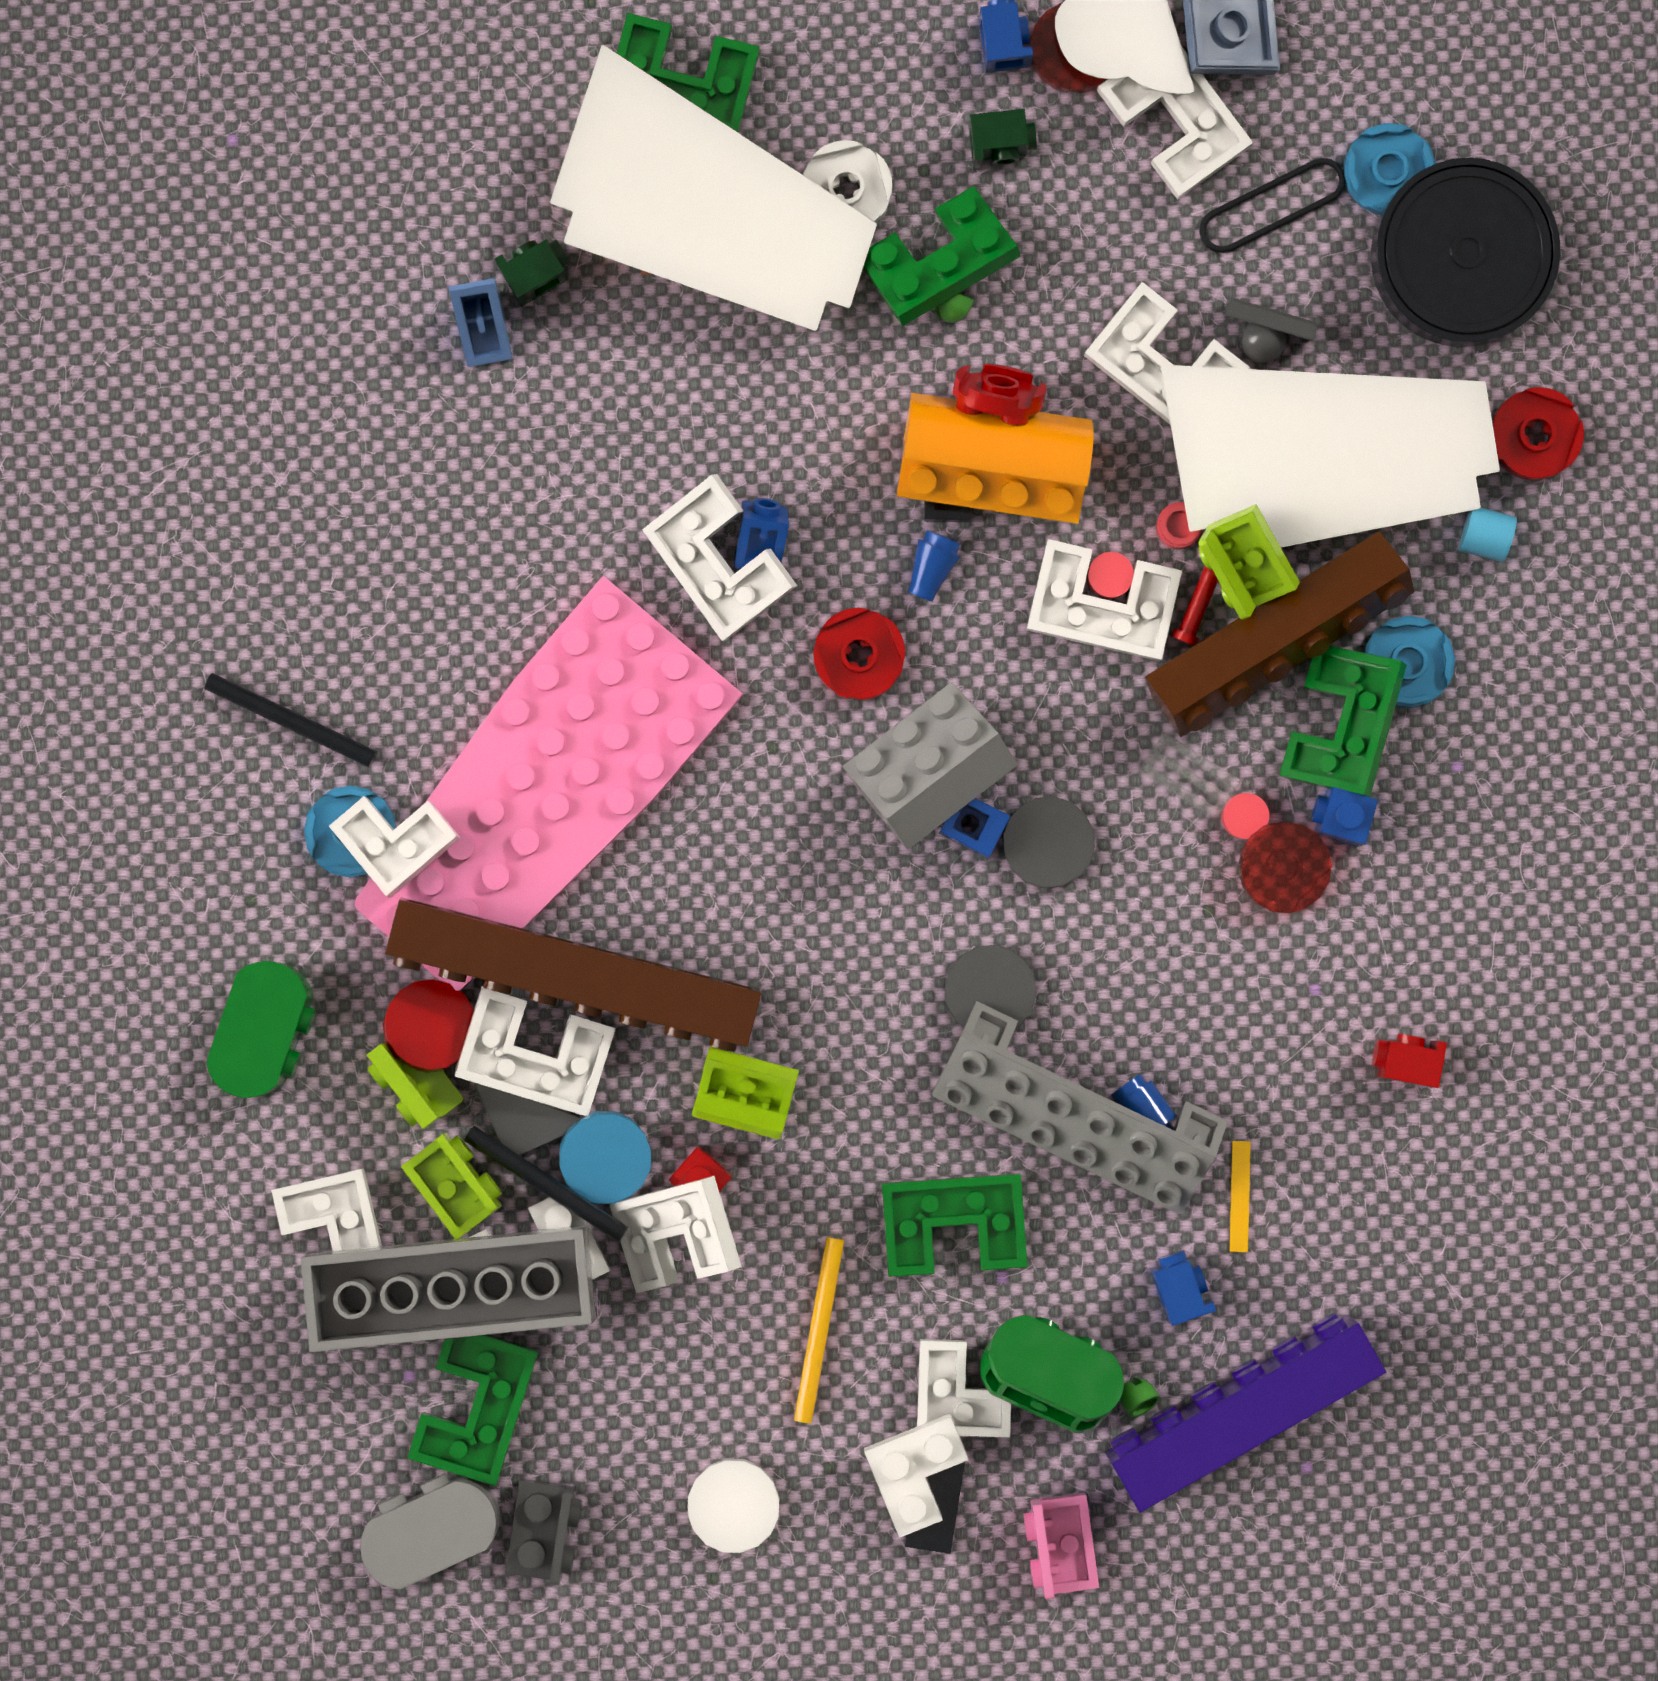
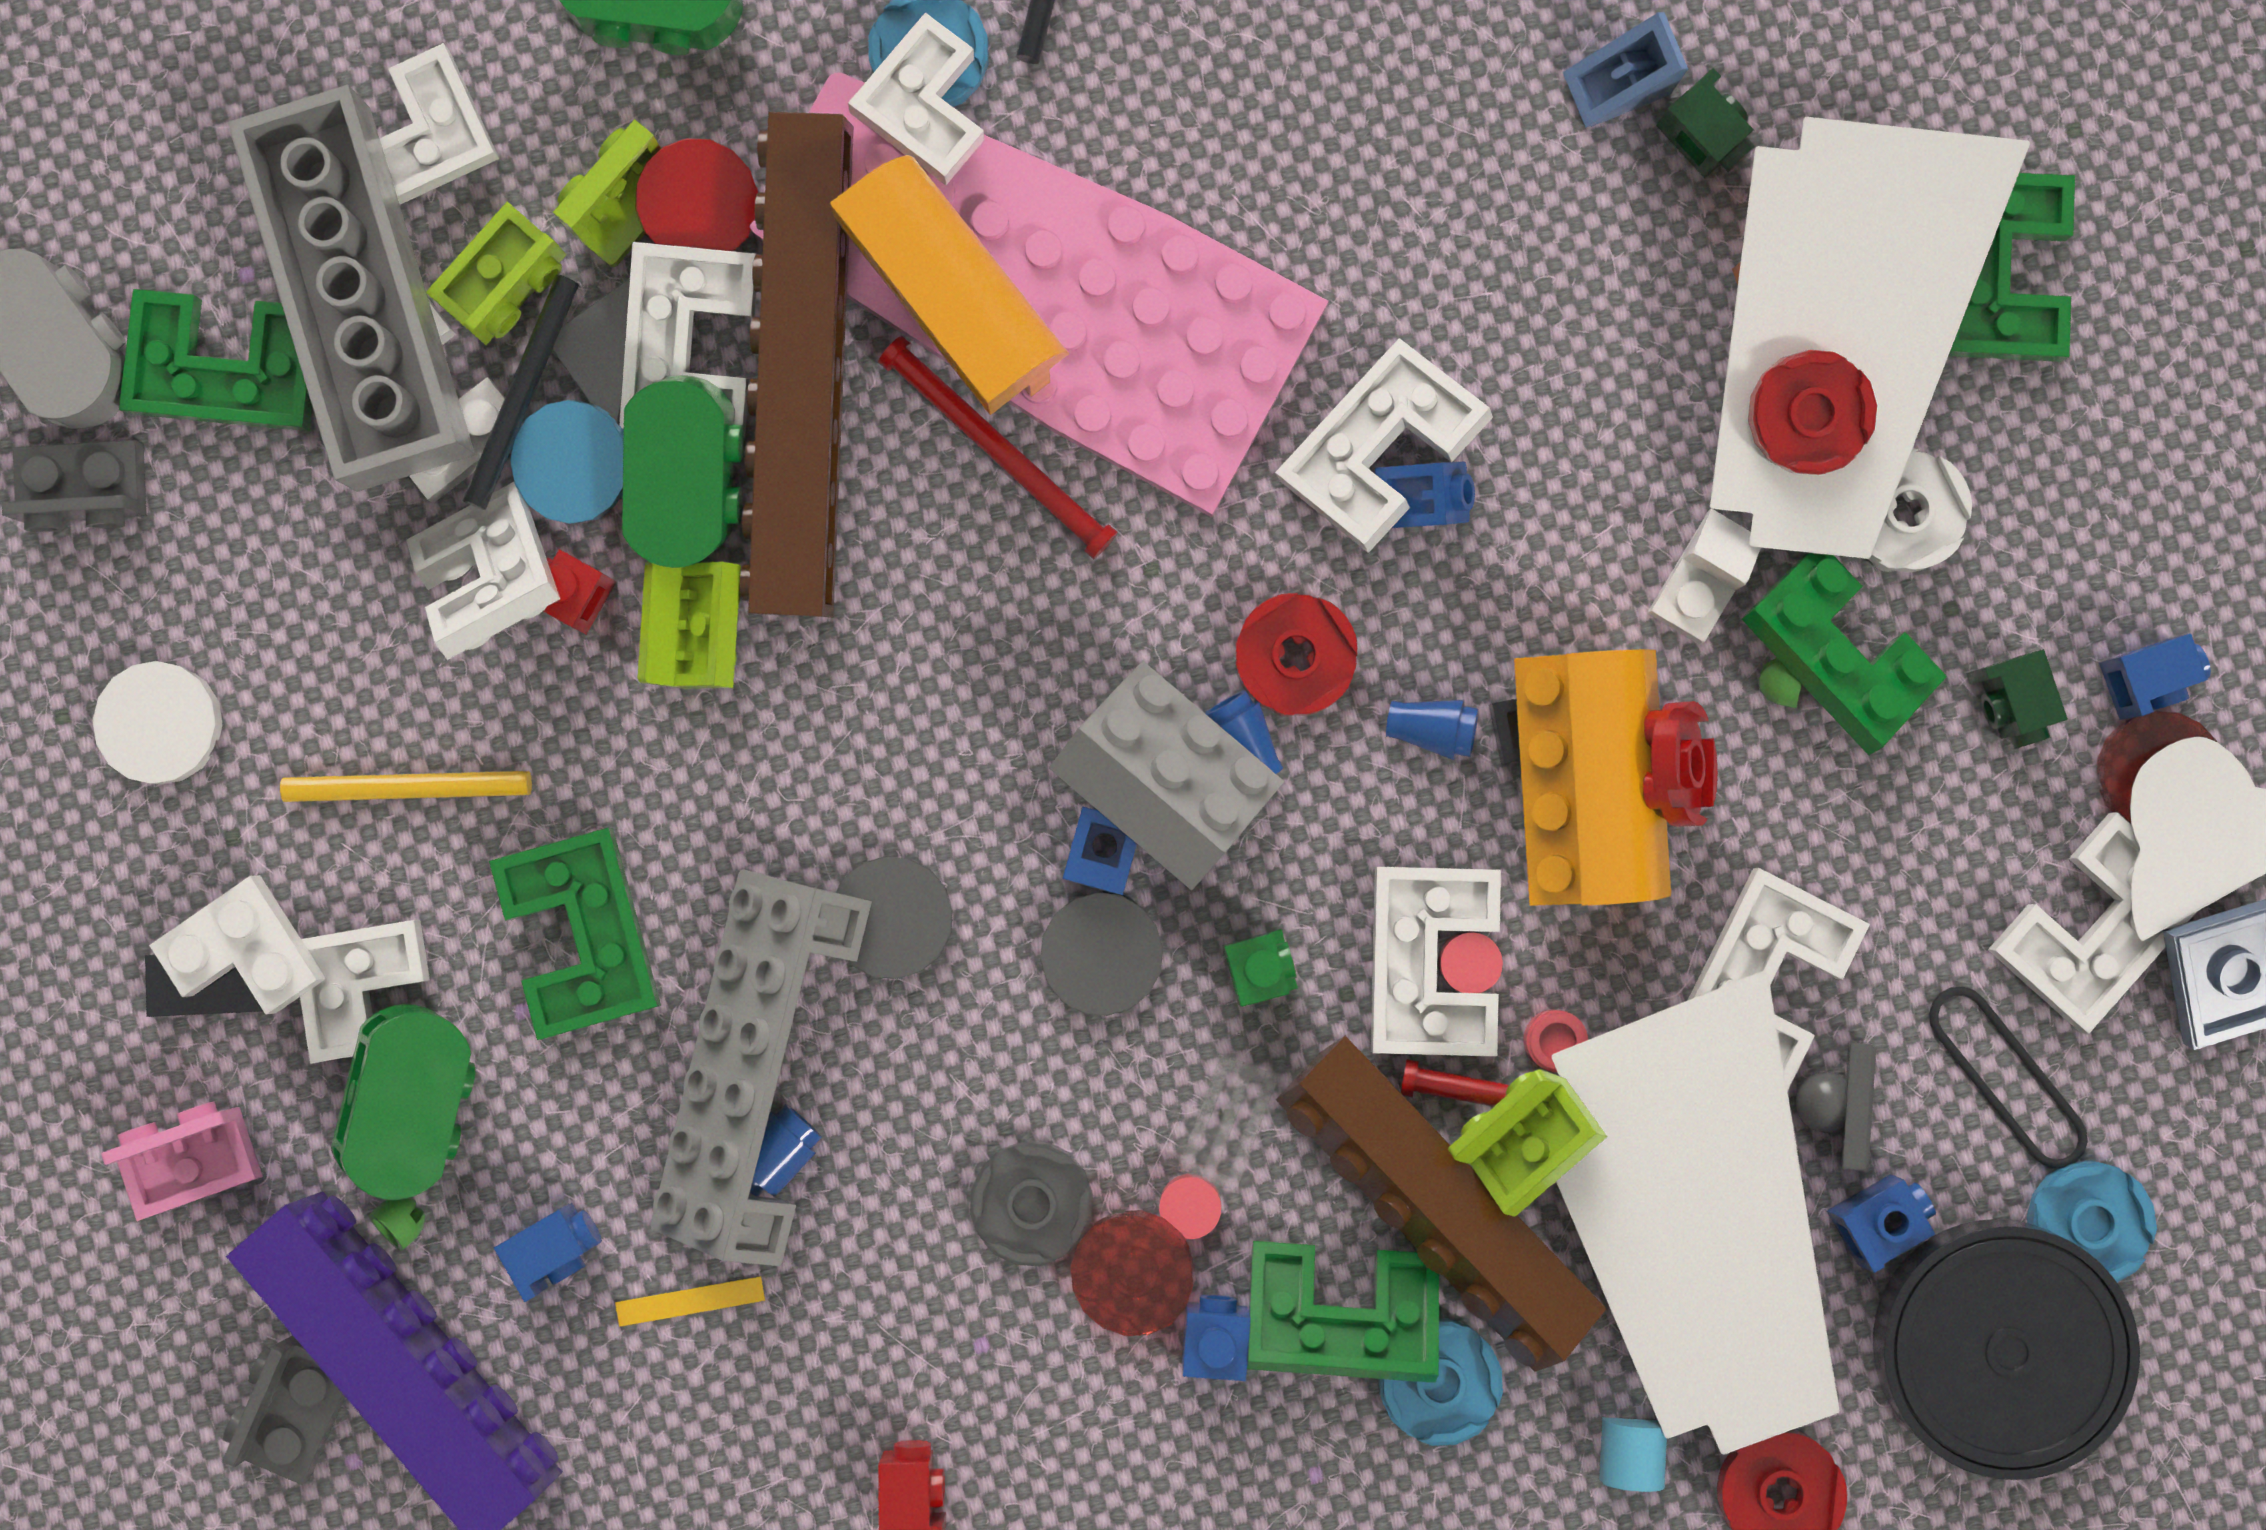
camera: 75 degrees right, 0 degrees up
none -> dark grey bracket [222,1336,345,1485]
none -> green brick [622,375,744,568]
none -> light orange brick [830,155,1069,415]
none -> red bar [878,336,1118,560]
none -> dark grey tile [970,1141,1093,1266]
none -> blue cone [1205,690,1283,774]
none -> green brick [1222,929,1298,1007]
none -> white slope [1647,508,1761,645]
none -> red tile [1748,350,1877,475]
none -> blue brick [1827,1174,1936,1273]

